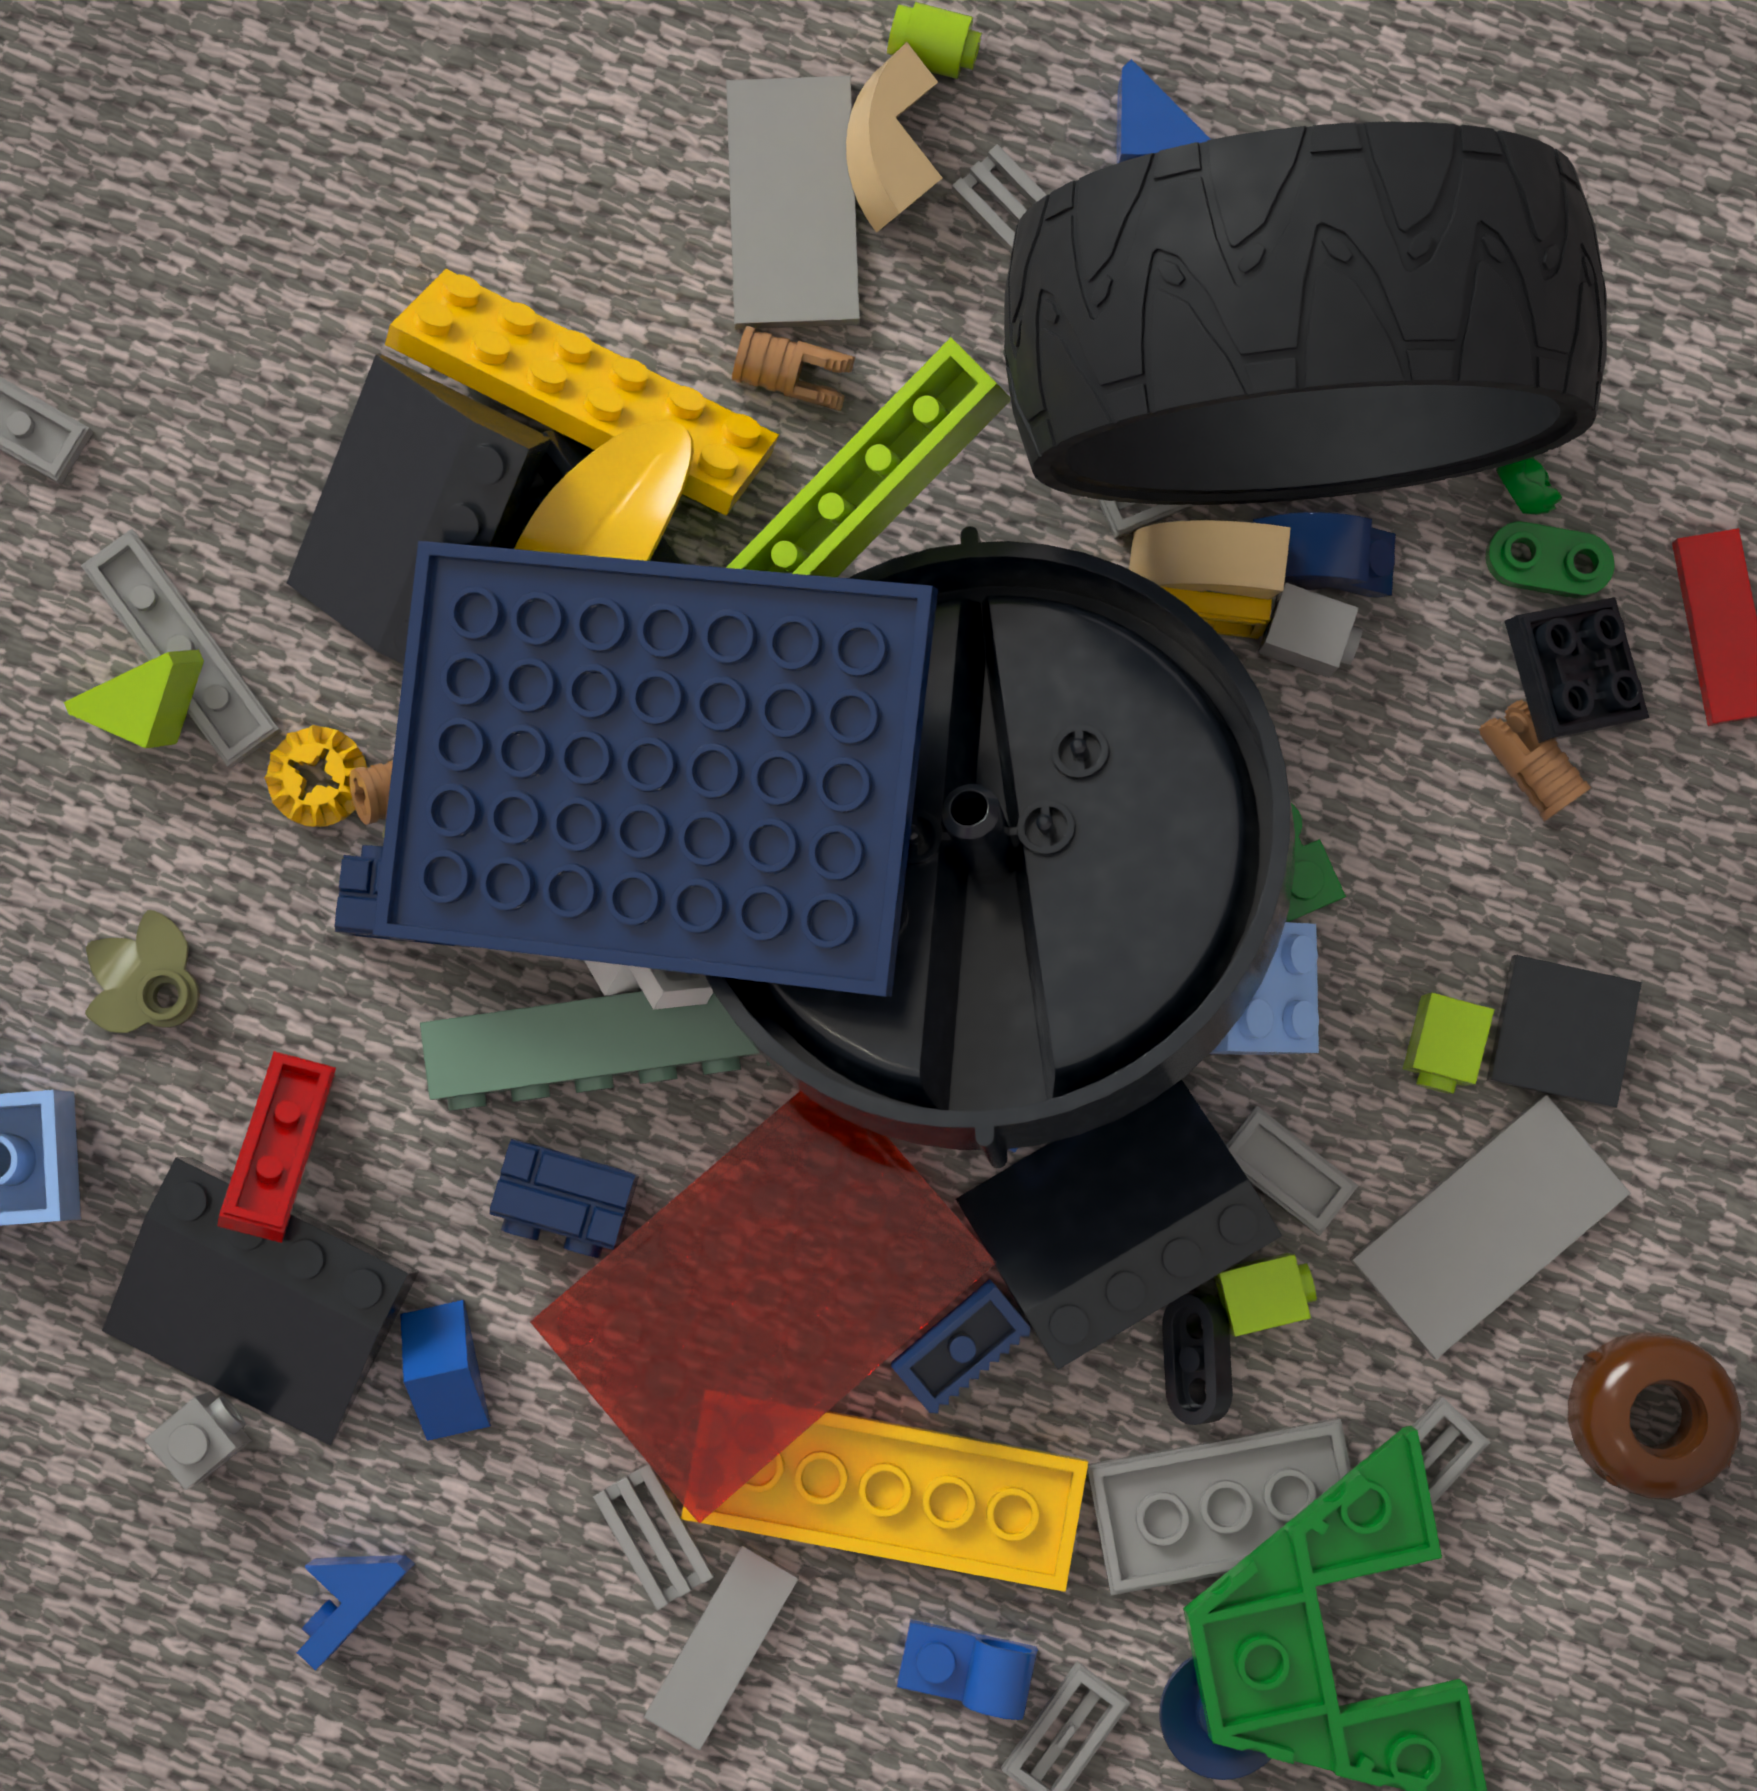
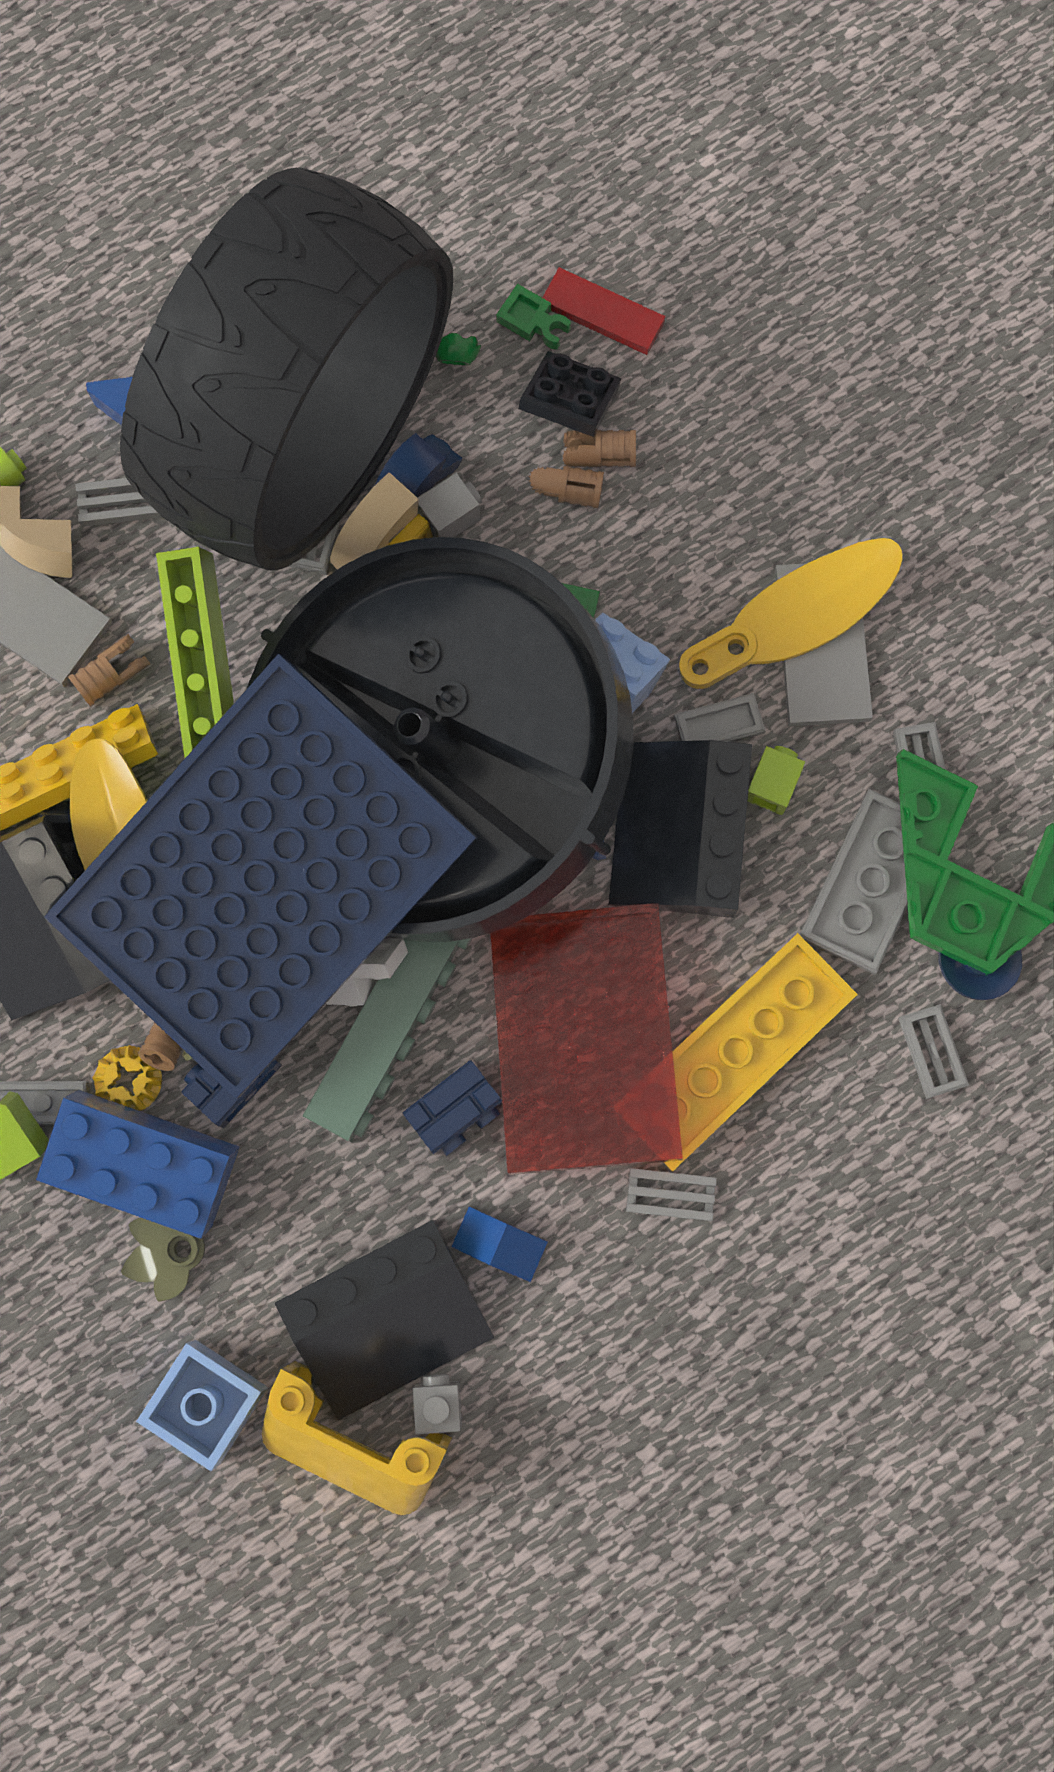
camera: 50 degrees left, 5 degrees down
red tile [217,1051,336,1243] -> none
blue slope [296,1555,415,1671] -> none
light grey tile [643,1543,799,1751] -> none
dark blue brick [891,1279,1030,1414] -> none
blue plate [897,1619,1038,1720] -> none
black plate [1162,1293,1233,1425] -> none
lime brick [1403,993,1495,1094] -> none
green plate [1485,521,1615,599] -> none
black tile [1486,955,1642,1108] -> none
reddish brown piece [1568,1332,1741,1499] -> none
none -> blue brick [36,1089,240,1239]
none -> yellow windscreen [262,1361,452,1515]
none -> green plate [496,283,571,350]
none -> medium nougat hinge [529,466,604,509]
none -> yellow plant [679,538,903,689]

